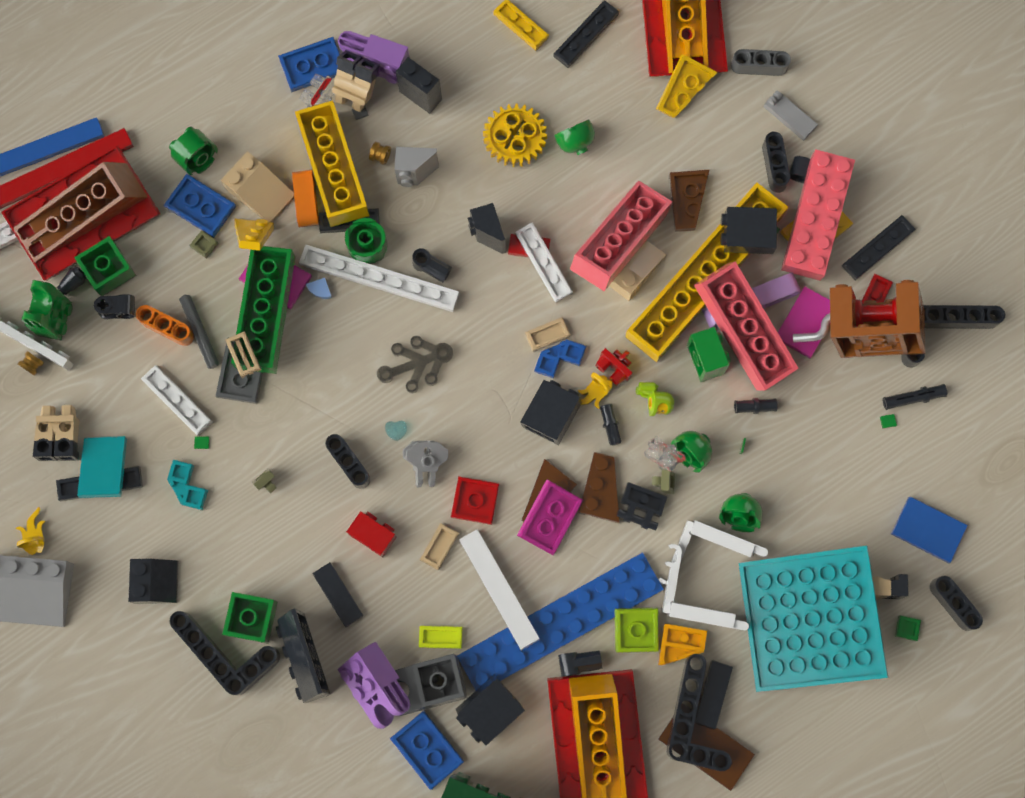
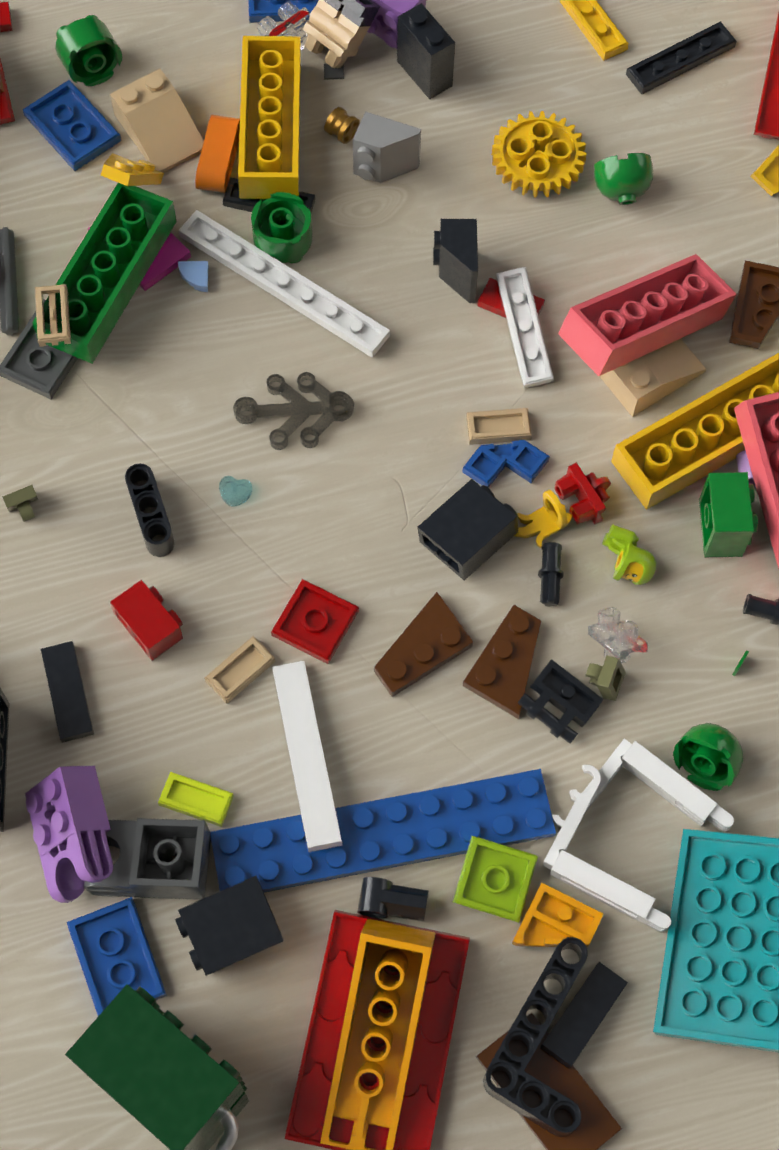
camera: 15 degrees right, 10 degrees down
olive tile [189,230,219,259] -> none
light grey hinge [403,441,448,488] -> none
black piece [412,248,452,283] -> none
dark pink tile [517,480,583,556] -> none
green cylinder [671,431,712,473] -> none

